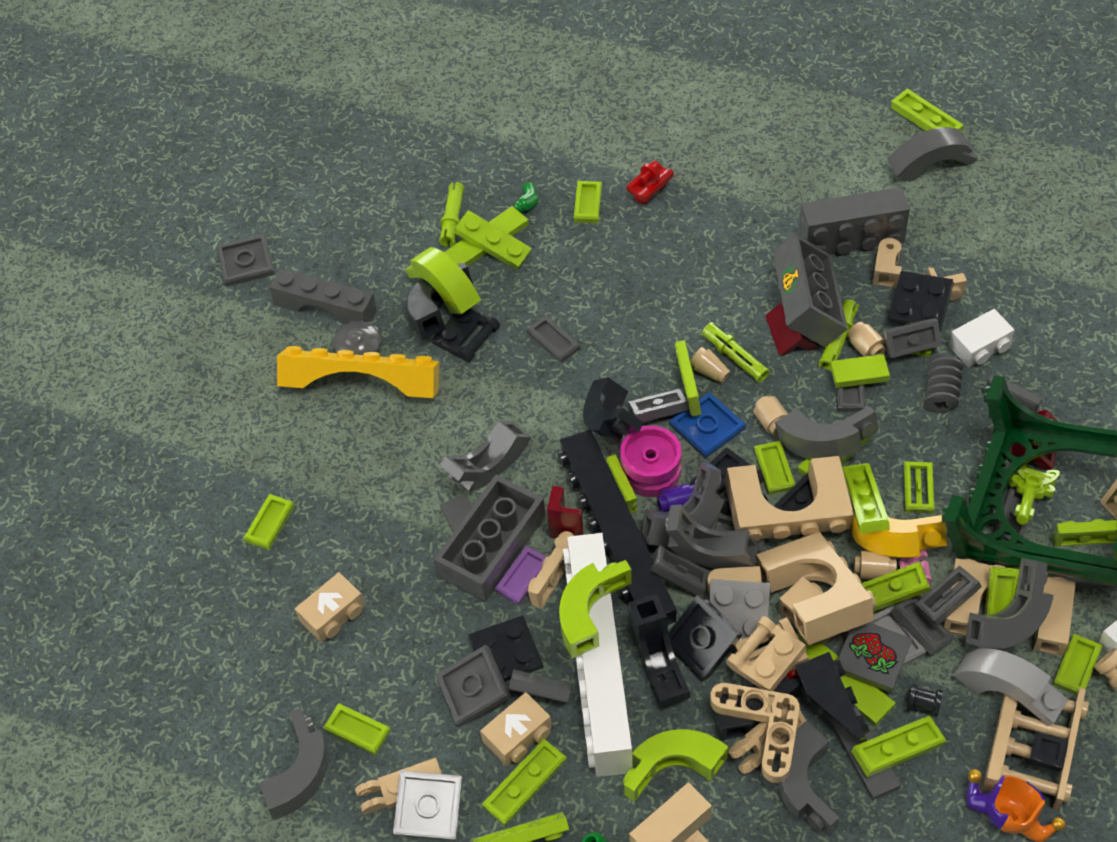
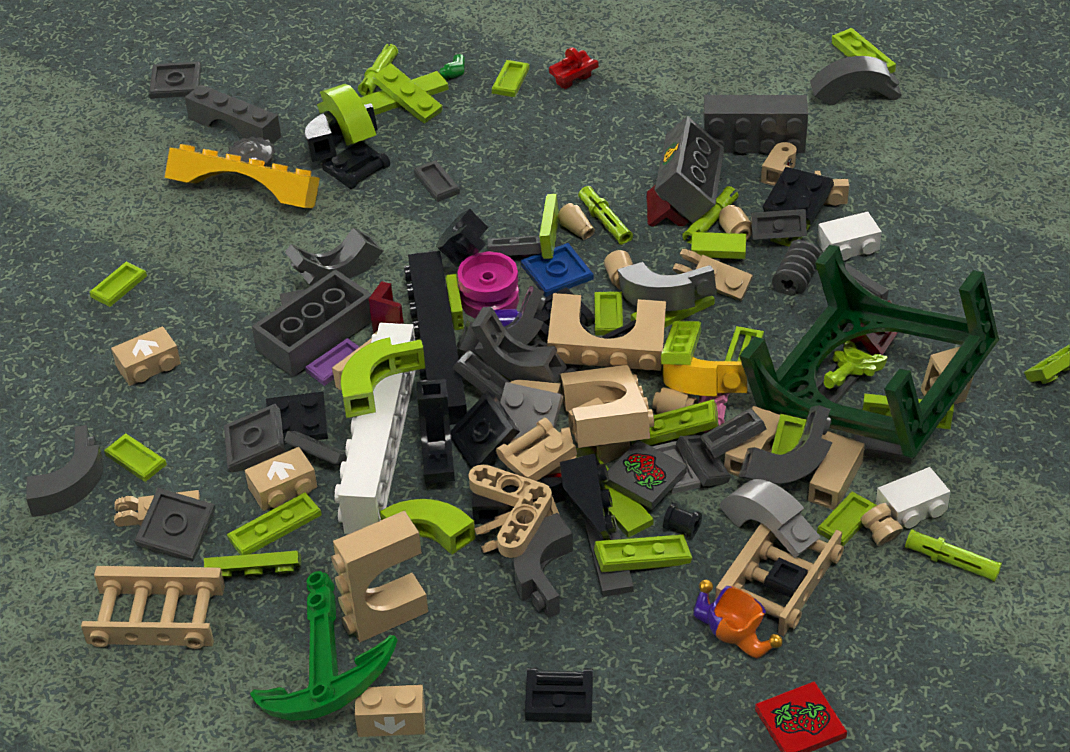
camera: 10 degrees right, 10 degrees down
none -> tan hinge [672,249,753,301]

